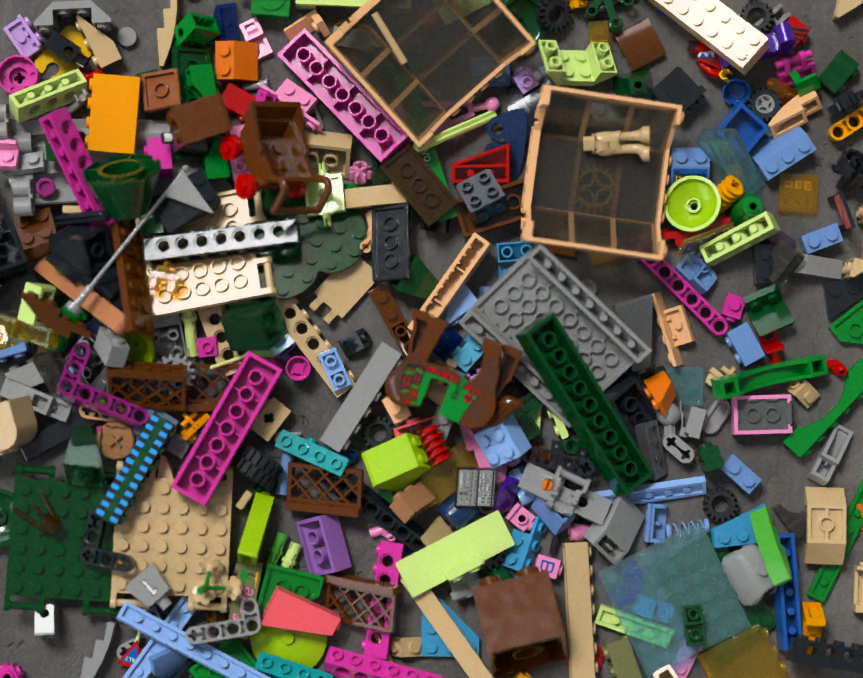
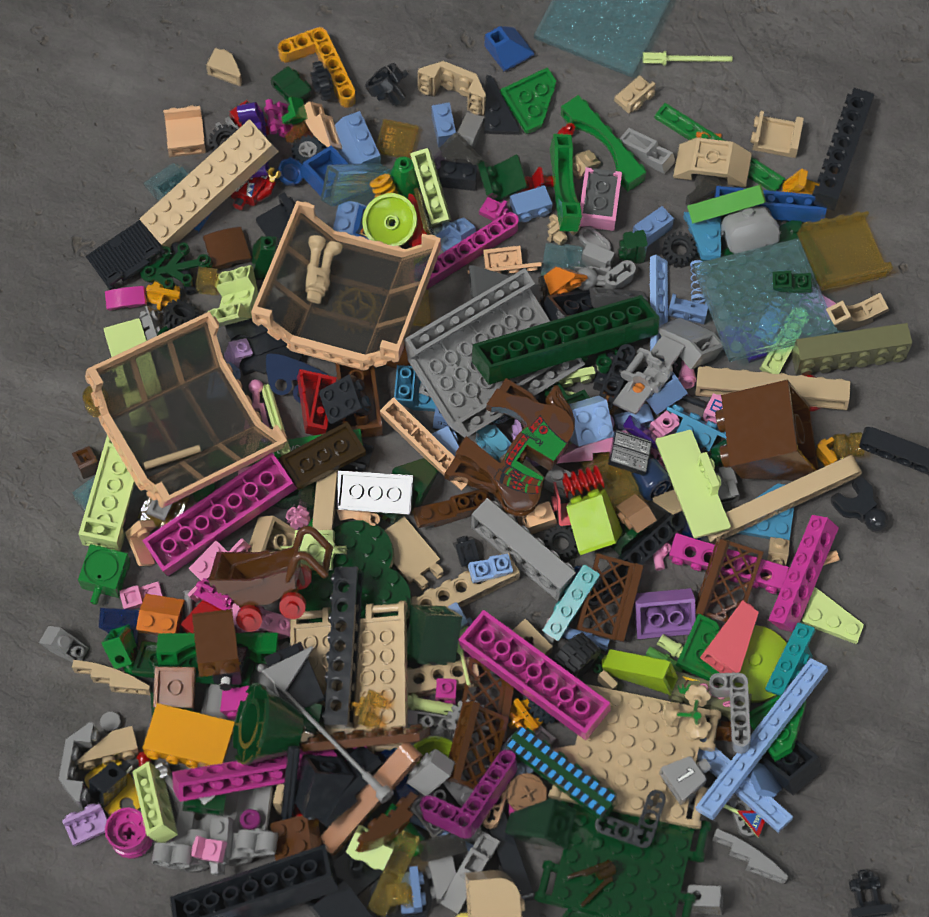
camera: 80 degrees left, 20 degrees down
dark pink wheel [286,356,312,381] -> none
black flag [827,191,856,233] -> none

